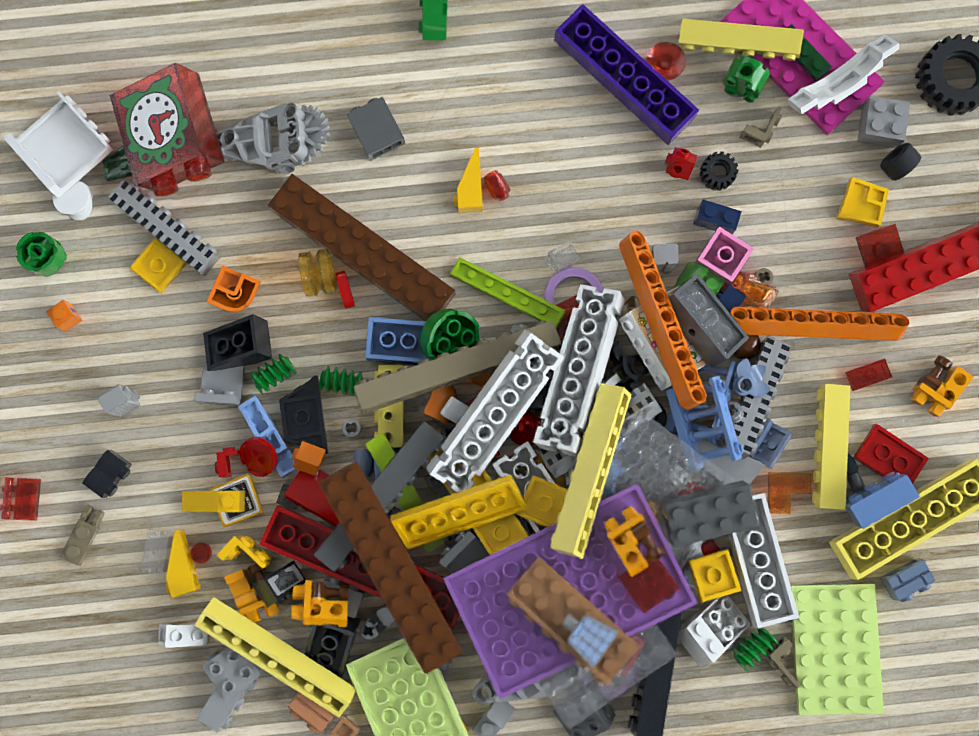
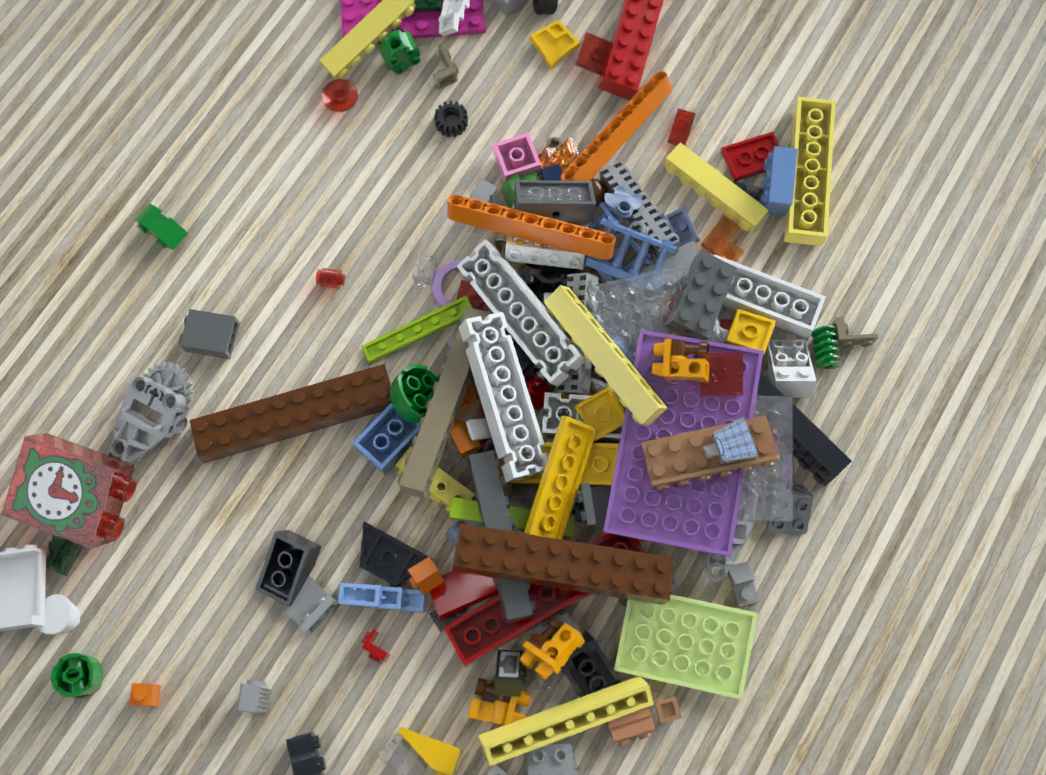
camera: 50 degrees left, 10 degrees down
light grey brick [108,179,220,276] -> none
yellow tile [129,238,187,294] -> none
yellow slope [182,491,245,512] -> none
clear red plate [191,542,212,563] -> none
orange brick [206,265,261,312] -> none
tile [210,474,264,528] -> none
yellow bracket [217,535,273,568] -> none
red tile [239,437,278,477] -> none
green piece [250,354,297,395] -> none
clear yellow wheel [299,249,336,297] -> none
green piece [319,366,364,396] -> none
red beam [335,270,355,309] -> none
light grey bush [342,419,362,438] -> none
dark grey piece [359,604,395,640] -> none
yellow slope [454,148,483,213] -> none
dark purple brick [554,4,699,145] -> none
red brick [664,147,697,181] -> none
dark blue brick [693,199,742,234] -> none
yellowish green plate [790,583,884,715] -> none
sand blue brick [880,558,935,602] -> none
light orange hips [911,355,974,417] -> none

